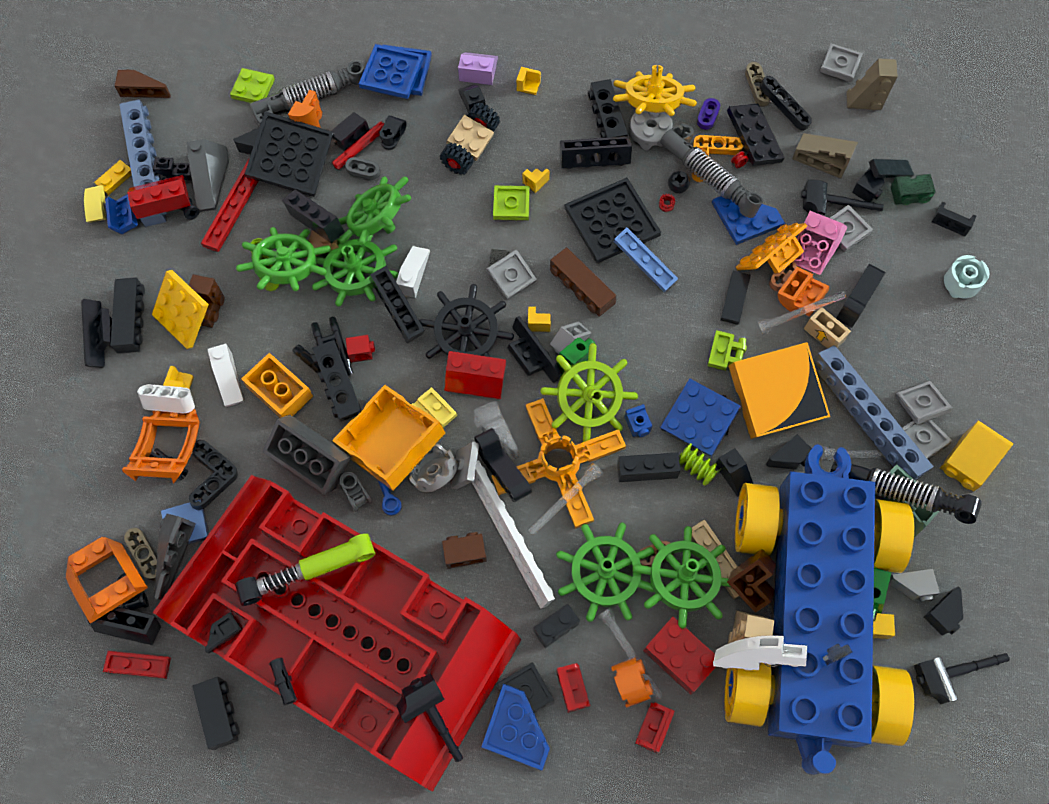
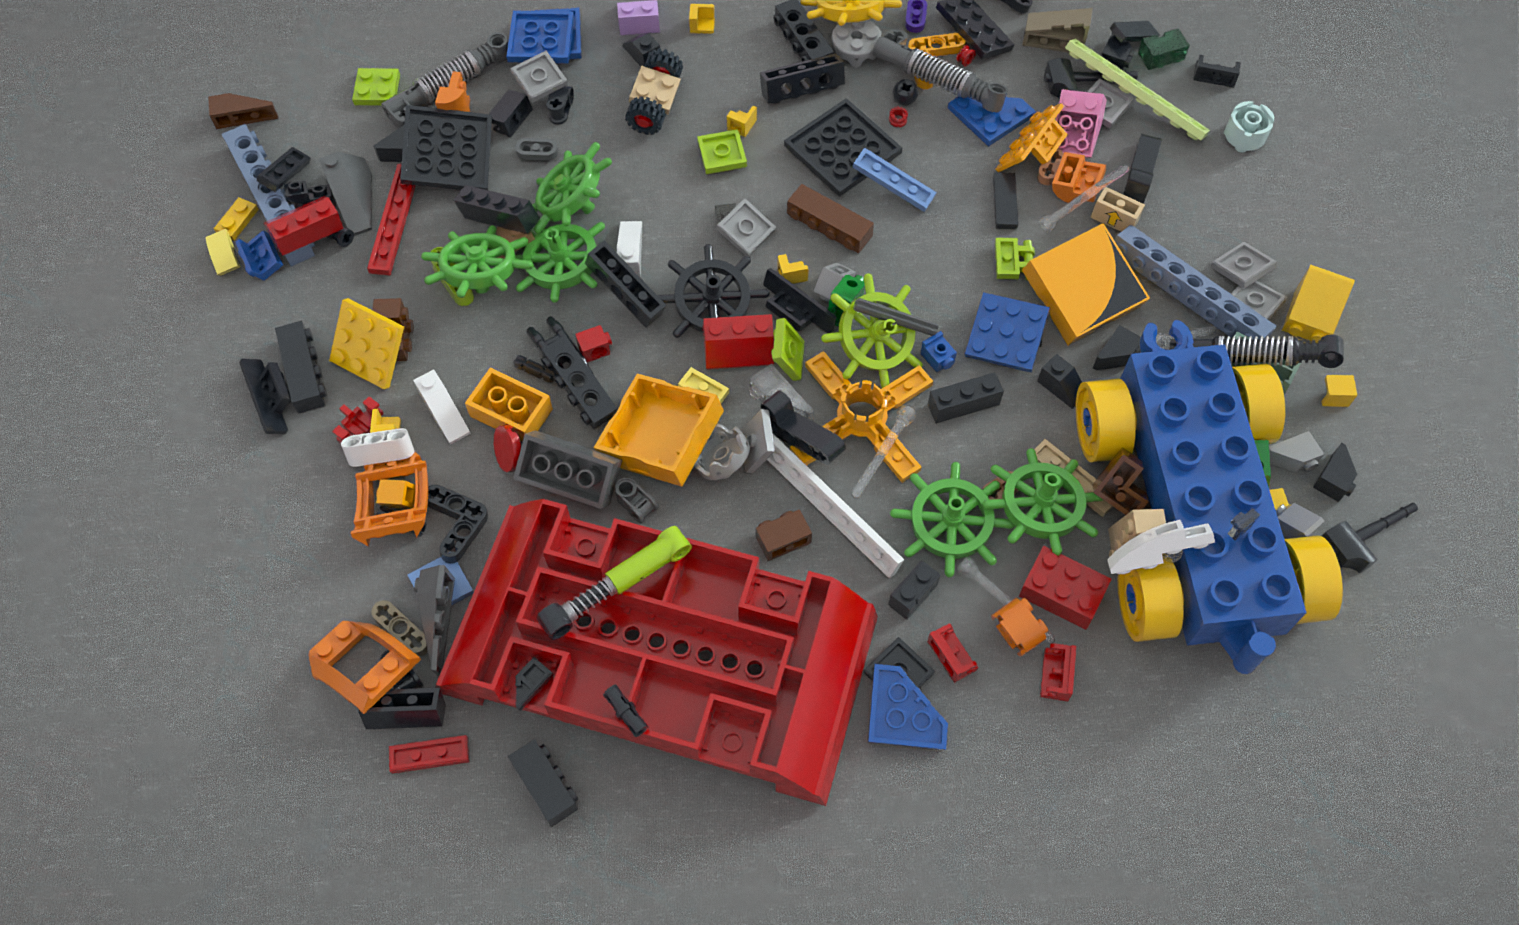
camera: 15 degrees left, 5 degrees down
red axle [332,121,384,170] -> none
blue plate [378,481,402,516] -> none
black piece [396,673,463,762] -> none
lime piece [679,443,721,486] -> none
none -> black tile [256,147,311,192]
none -> red piece [332,396,384,443]
none -> light orange brick [376,480,415,509]
none -> red tile [493,425,521,472]
none -> light grey plate [510,51,568,103]
none -> lime plate [772,318,805,381]
none -> dark grey axle [853,298,938,336]
none -> yellowish green plate [1065,39,1210,140]
none -> light grey slope [1275,503,1324,539]
none -> yellow panel [1321,375,1358,407]

